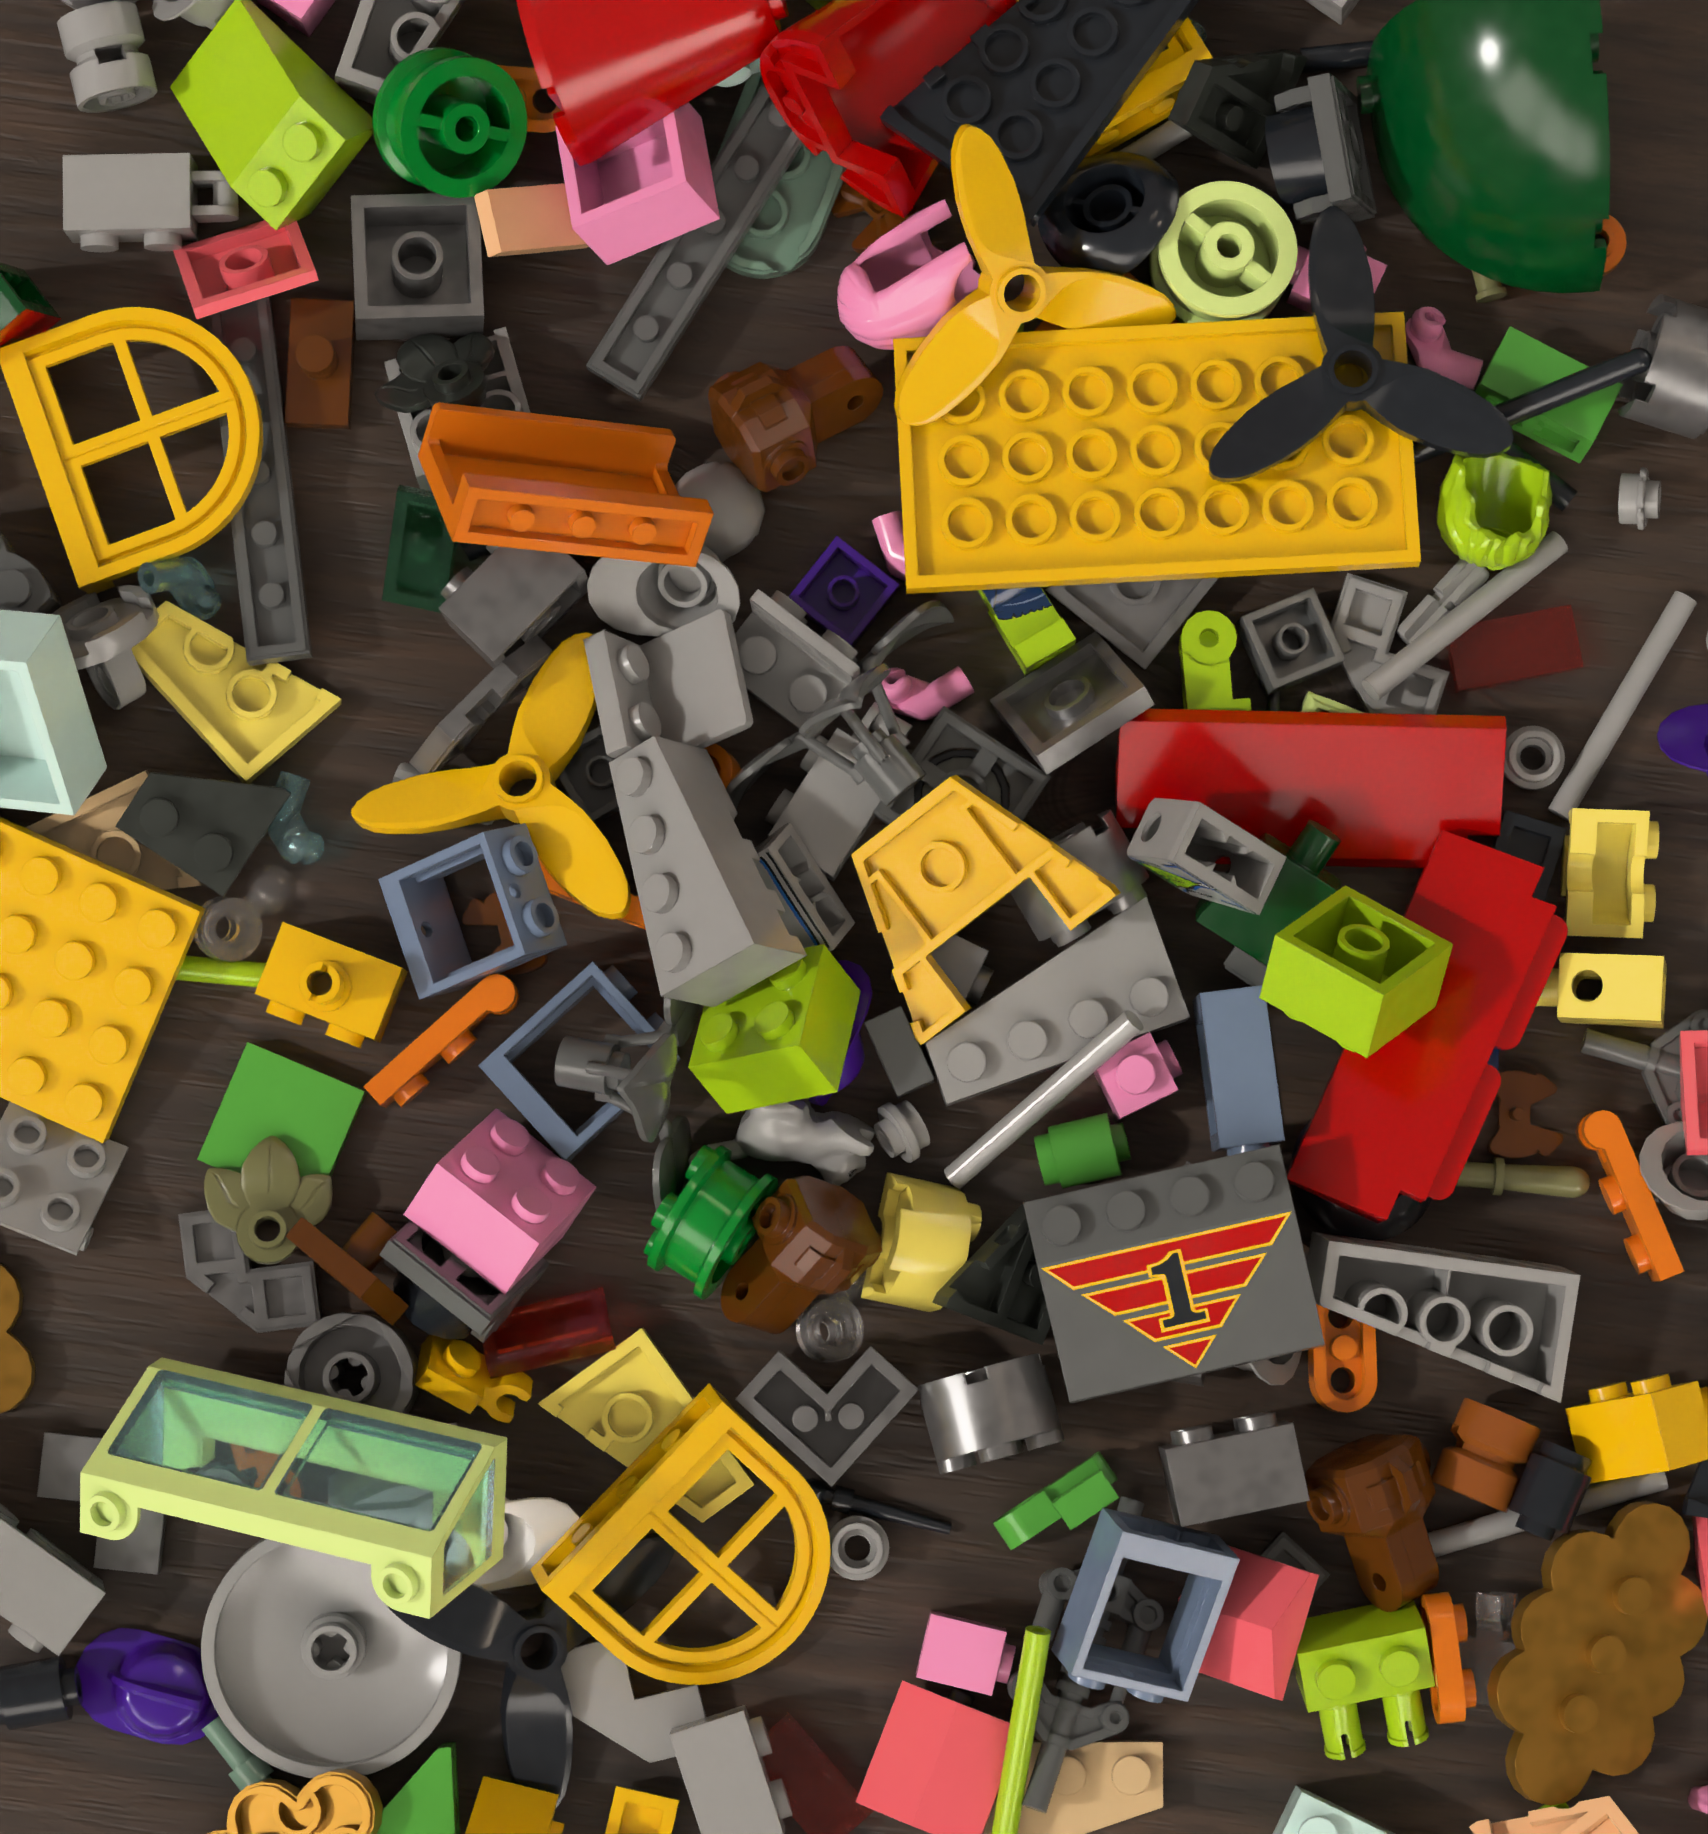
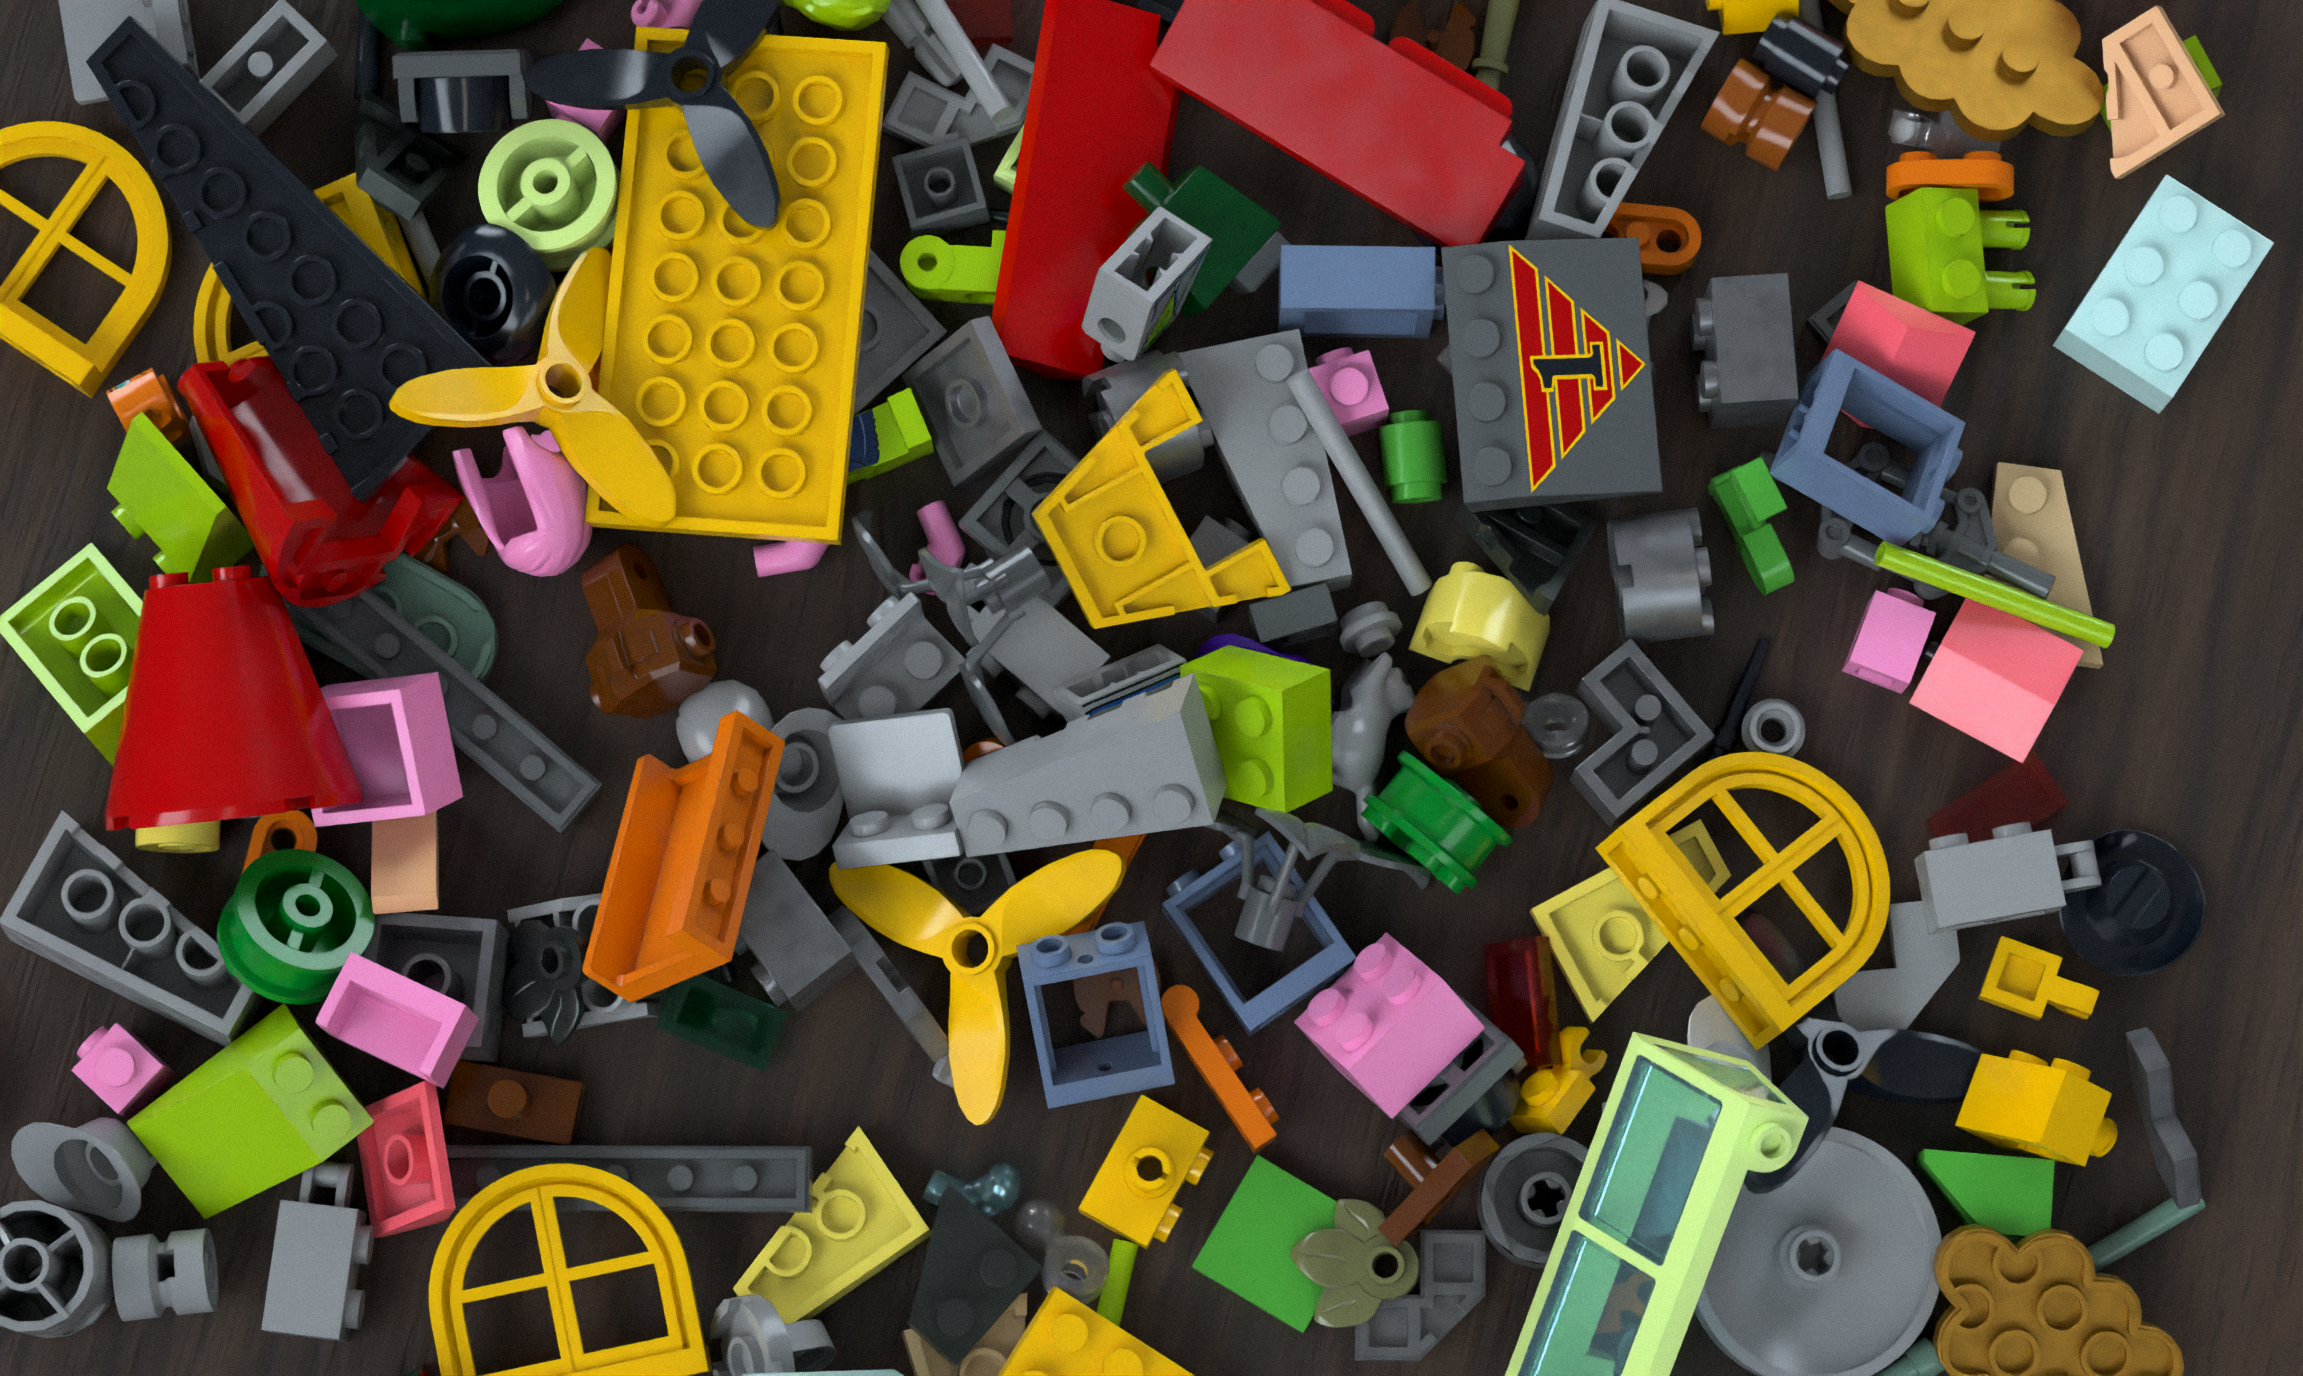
camera: 85 degrees left, 5 degrees down
clear light blue arm [138,556,222,620] -> none
dark purple piece [789,536,899,648] -> none
lime brick [1259,885,1453,1058] -> none
reddish brown piece [1304,1434,1439,1612] -> none
none -> bright pink panel [316,952,479,1089]

